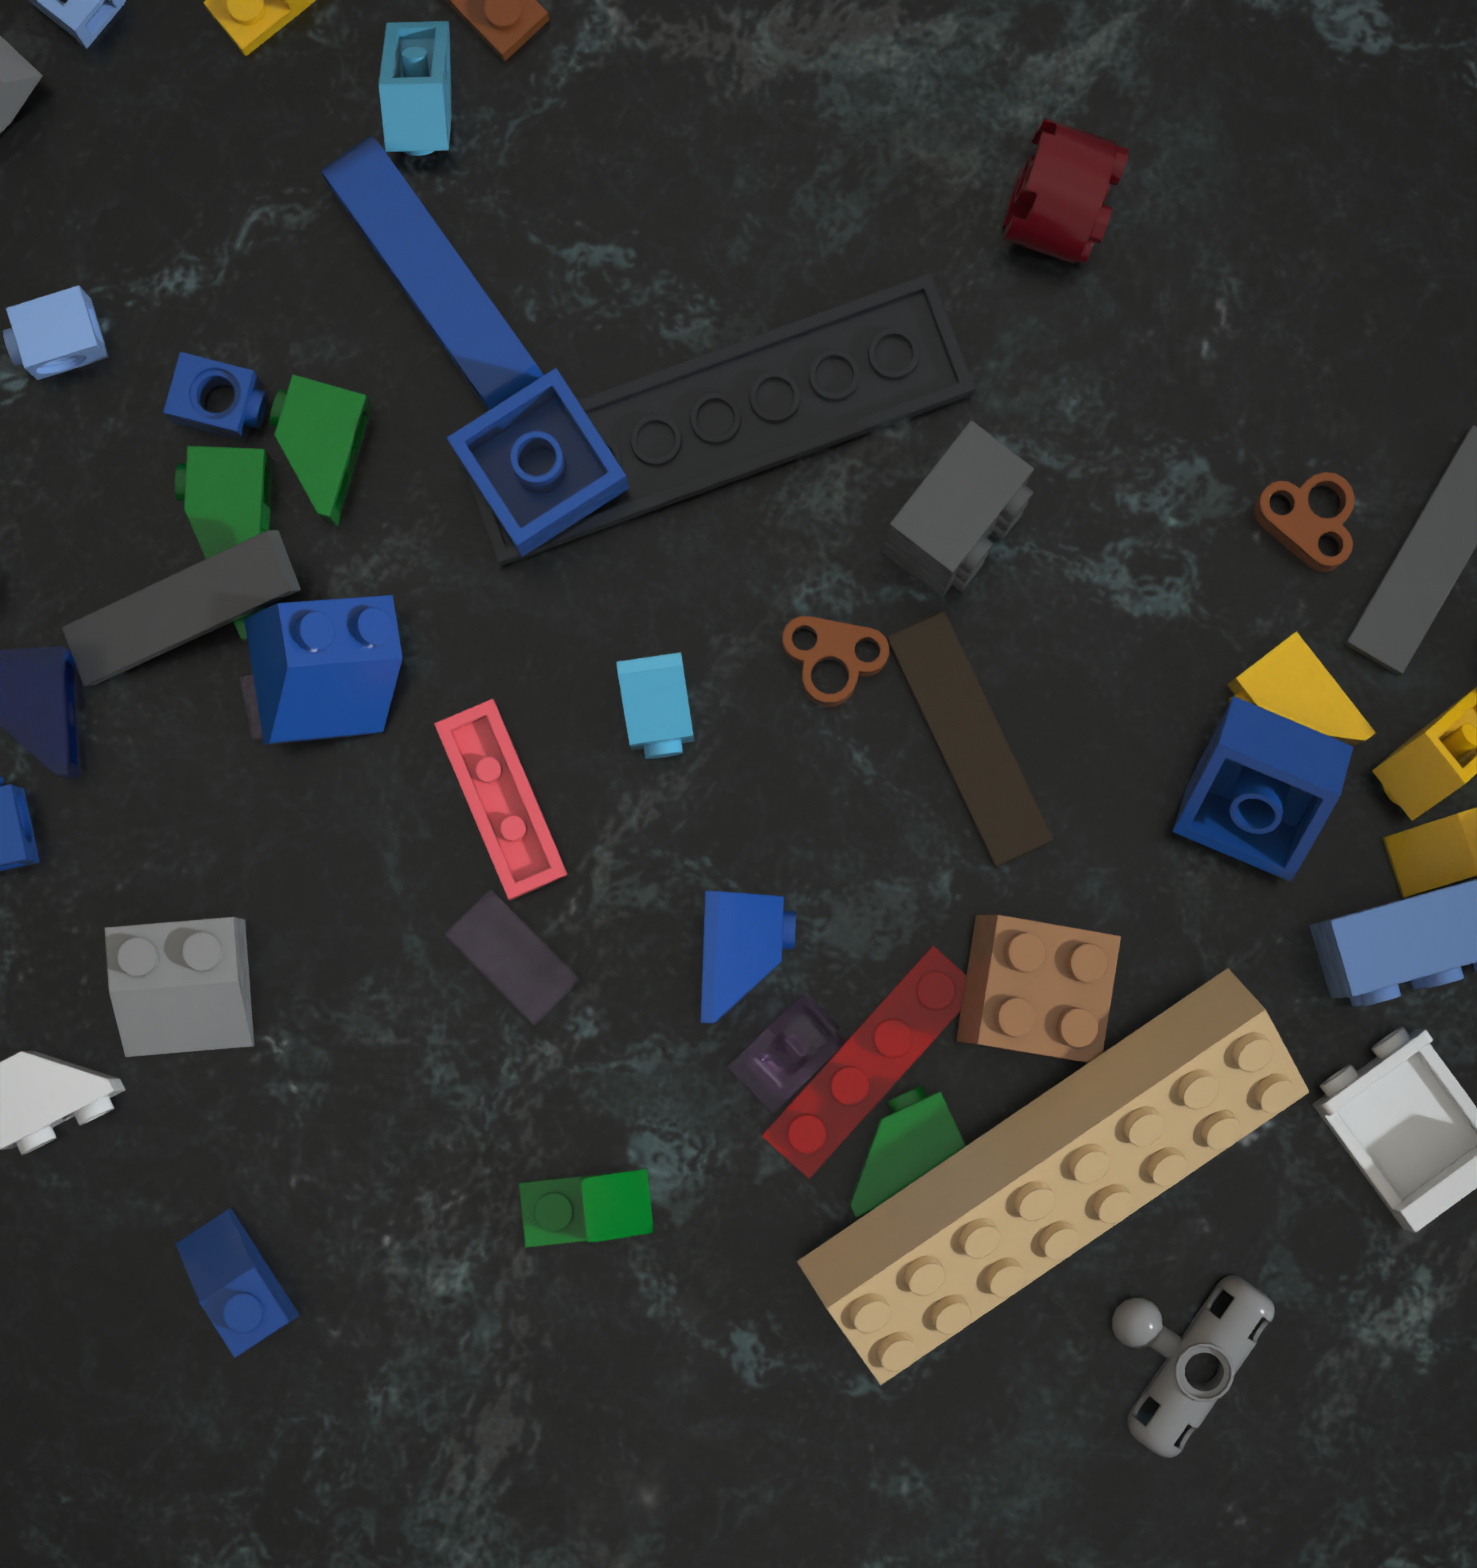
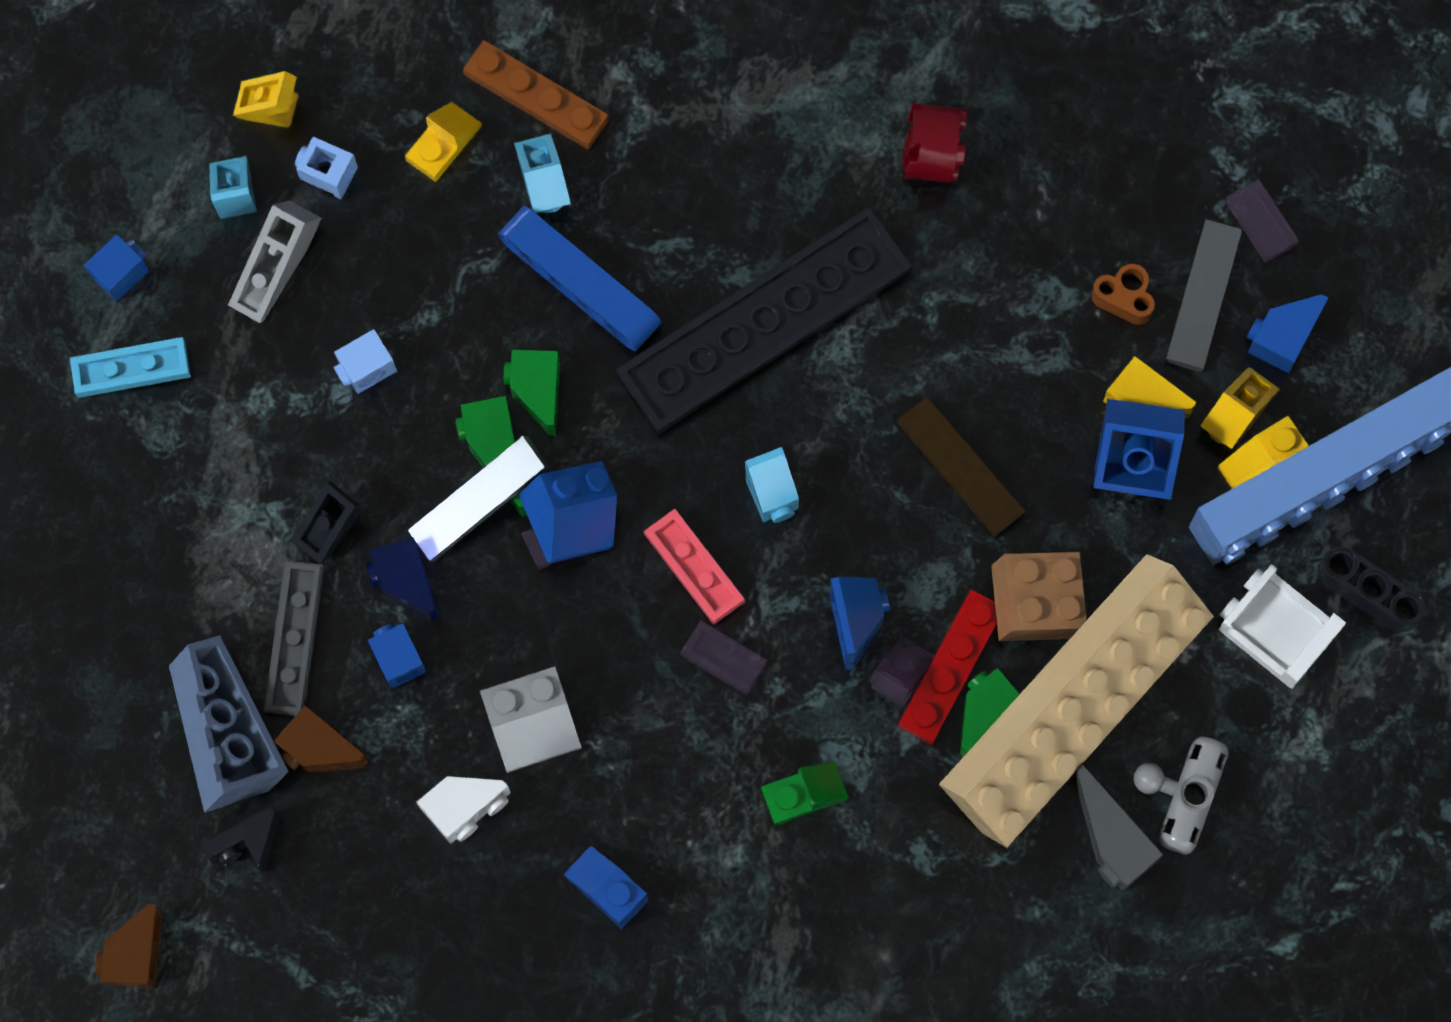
camera: 15 degrees left, 10 degrees down
blue brick [163,352,268,443] -> none
blue brick [447,368,629,557] -> none
dark orange piece [782,616,889,707] -> none
dark grey brick [882,420,1034,598] -> none
none -> dark grey slope [1073,765,1163,891]

